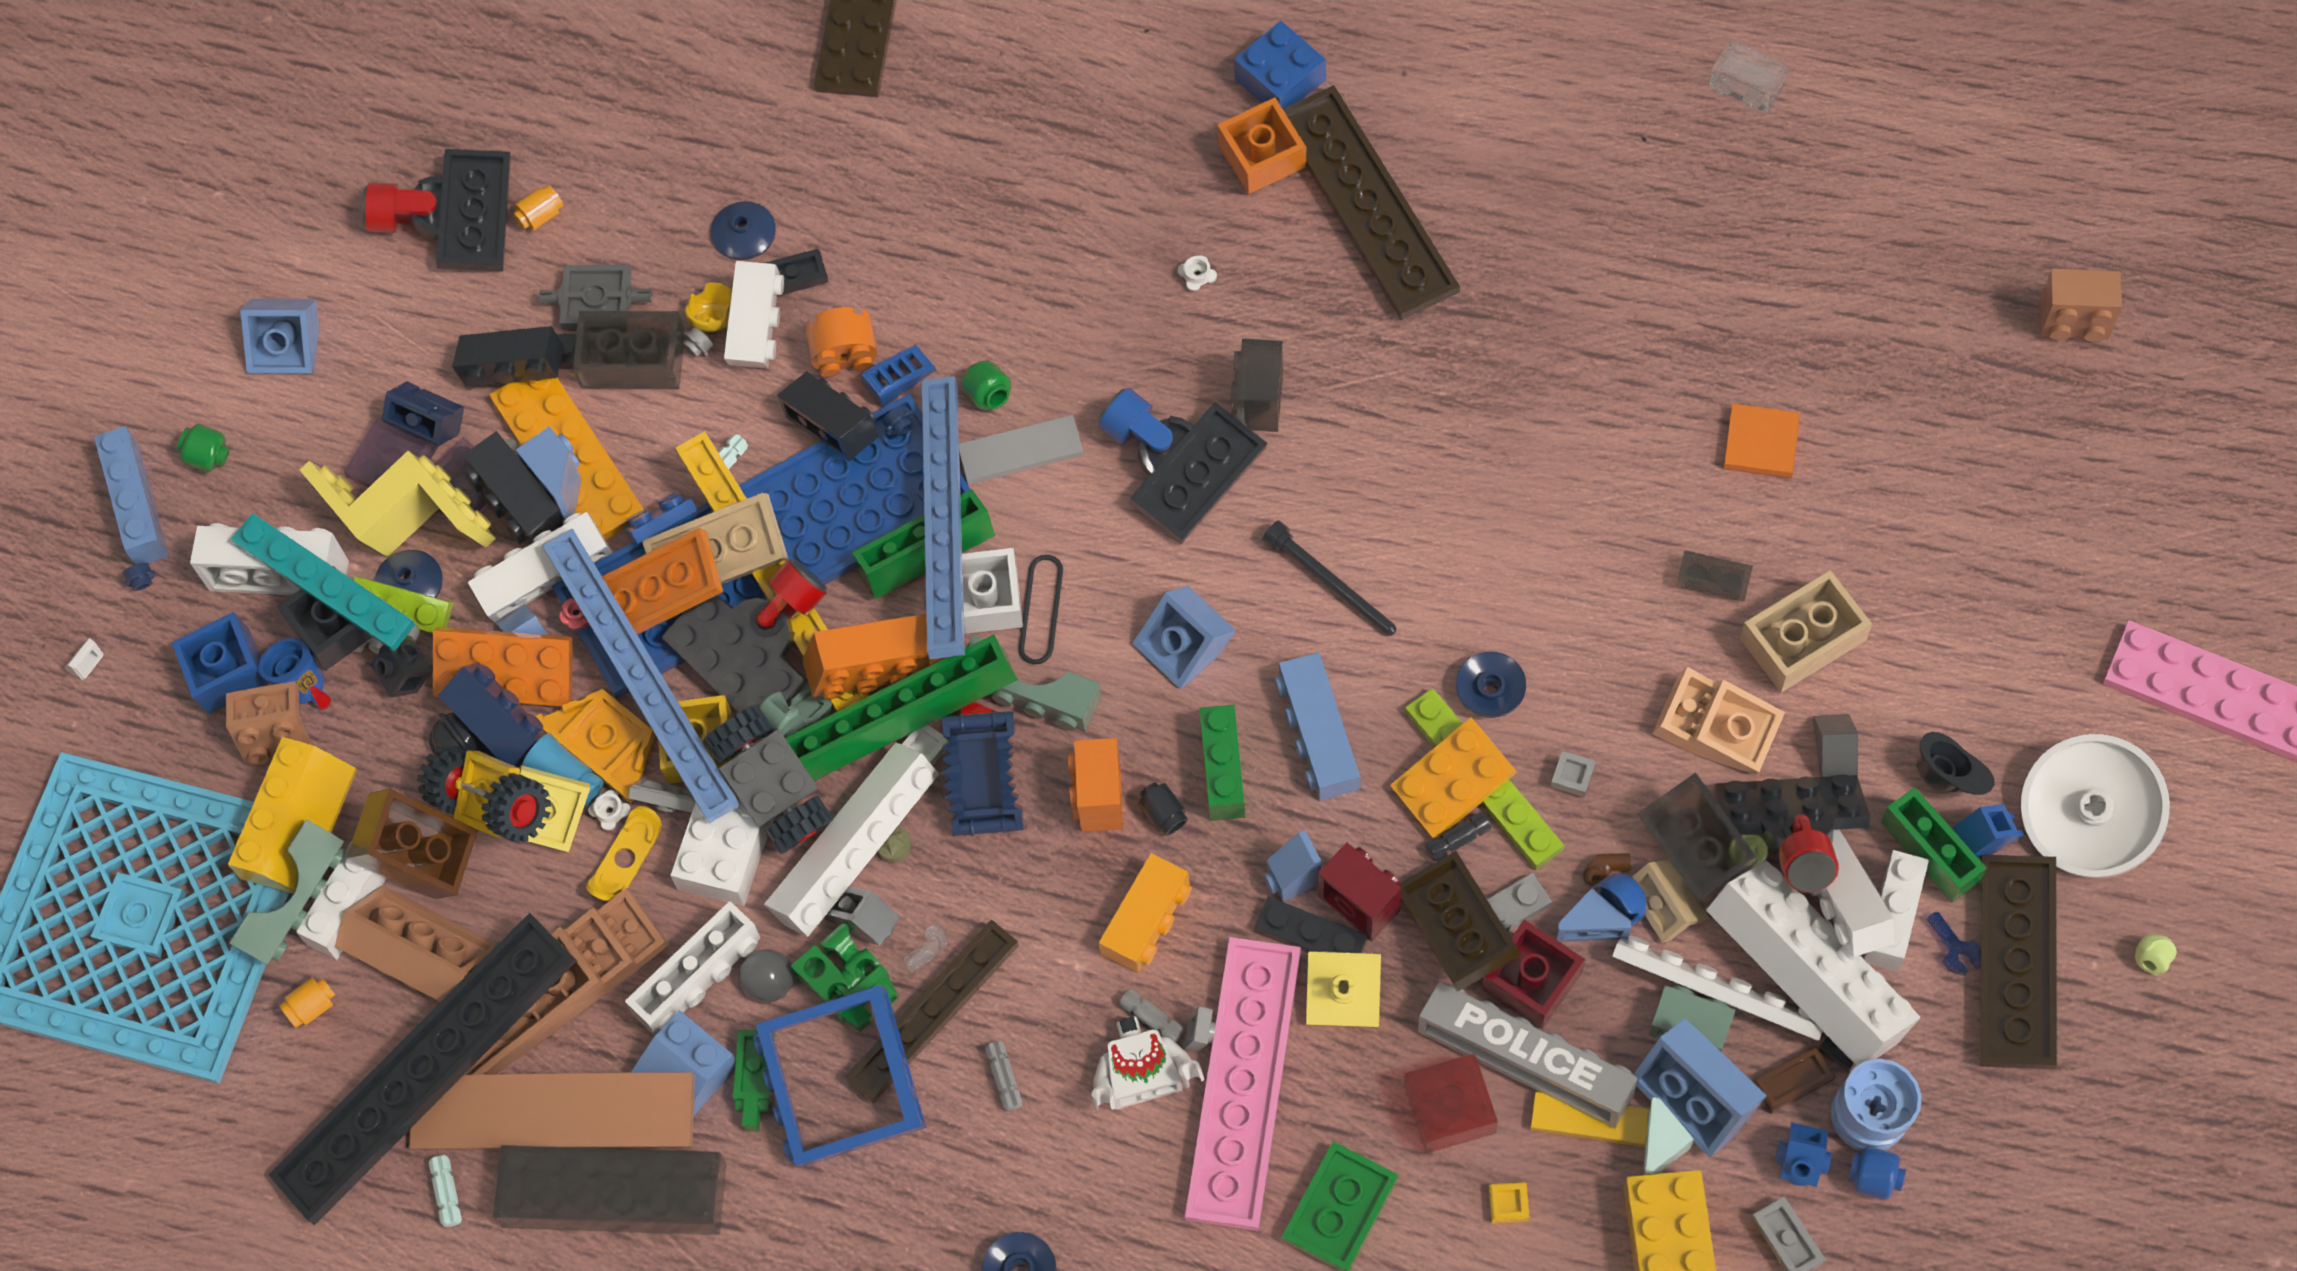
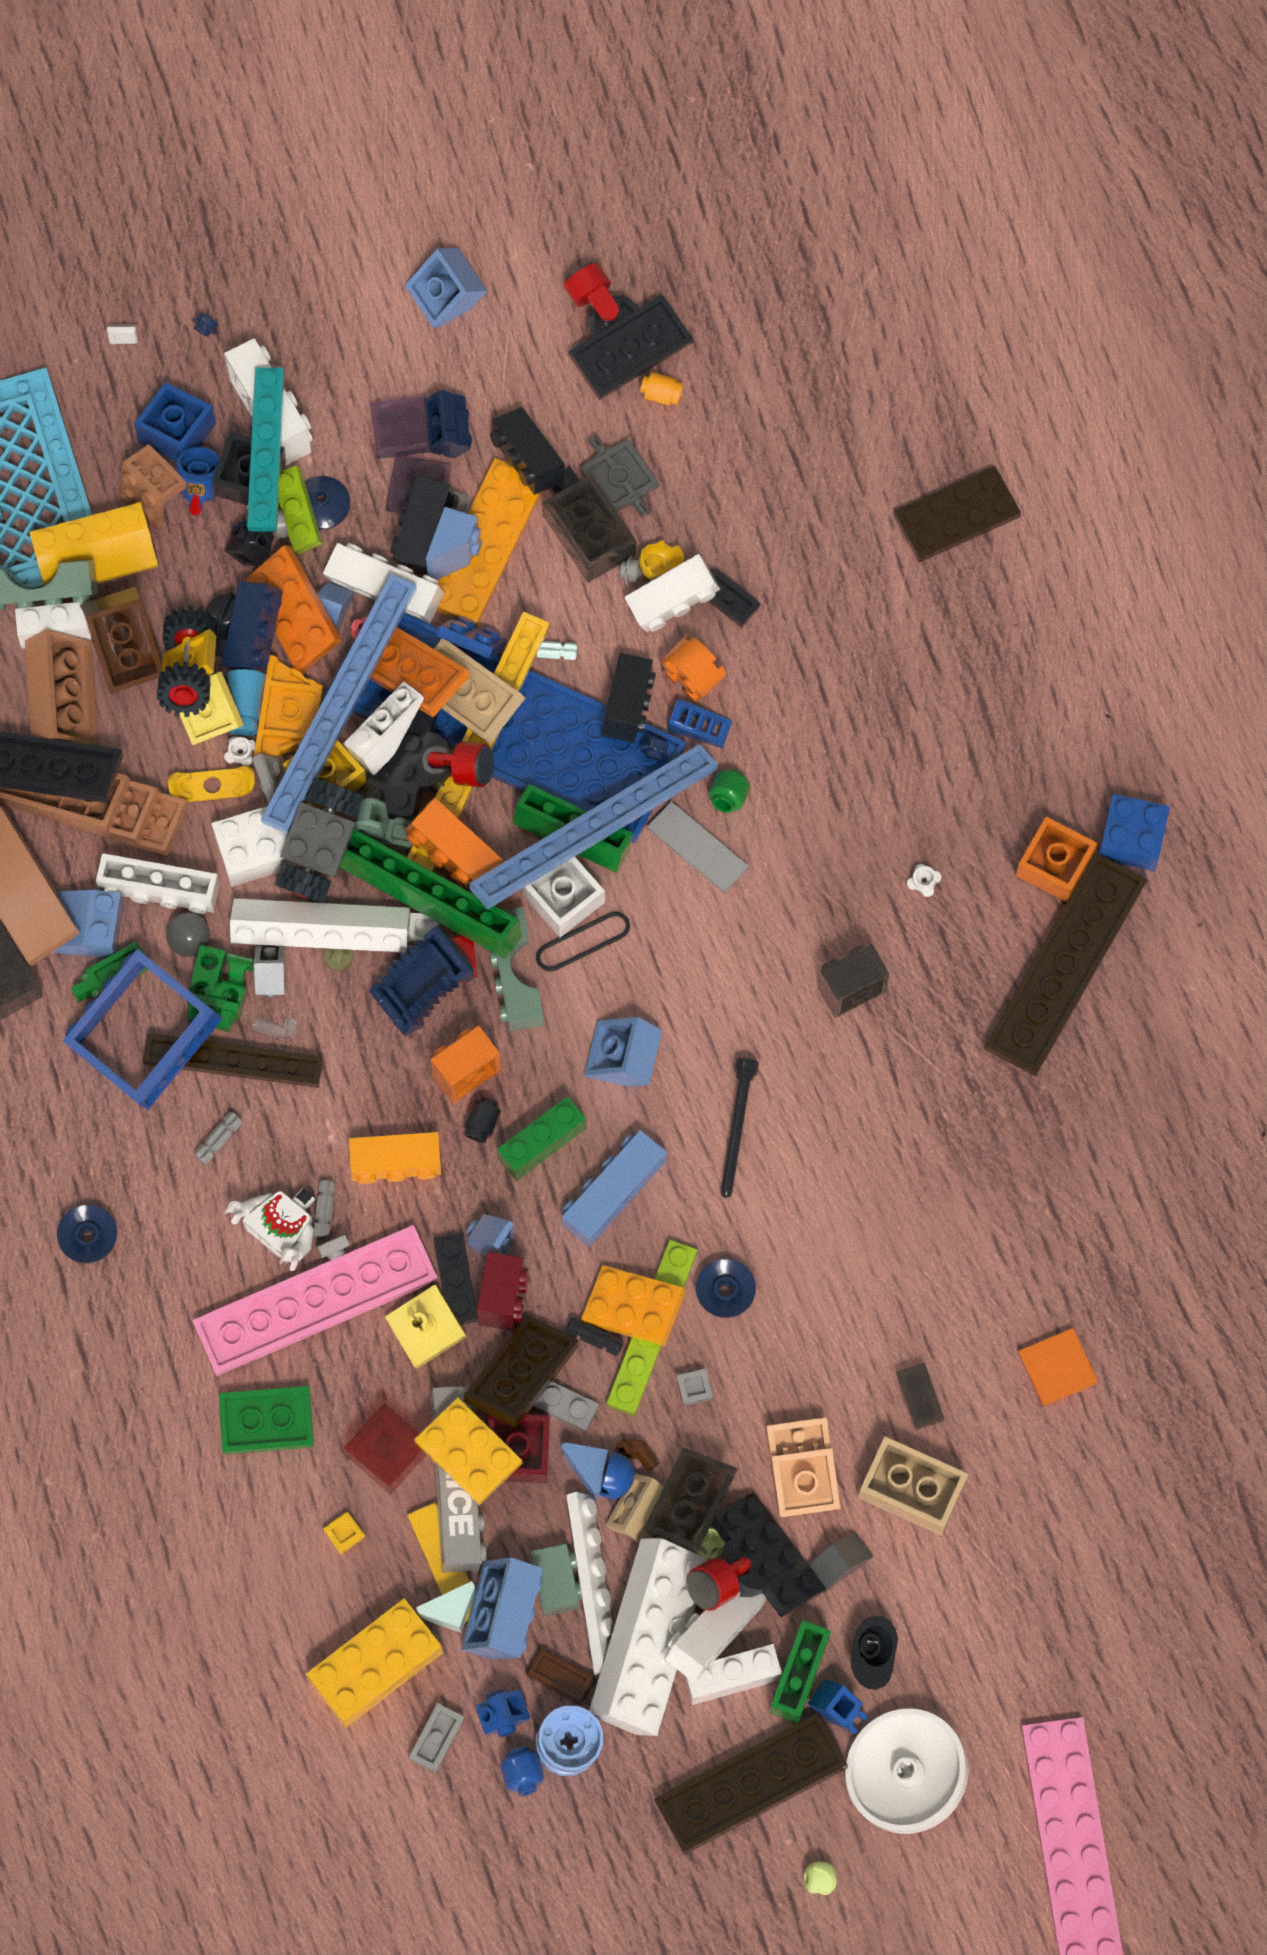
camera: 50 degrees right, 5 degrees up
medium blue brick [94,426,169,565] -> none
green head [176,423,230,473] -> none
light yellow bracket [300,451,496,557] -> none
dark blue dish [711,201,776,260] -> none
black plate [1098,387,1268,545] -> none
clear blue bar [1927,912,1981,976] -> none
none -> white slope [343,682,424,775]
none -> yellow plate [414,1398,523,1506]

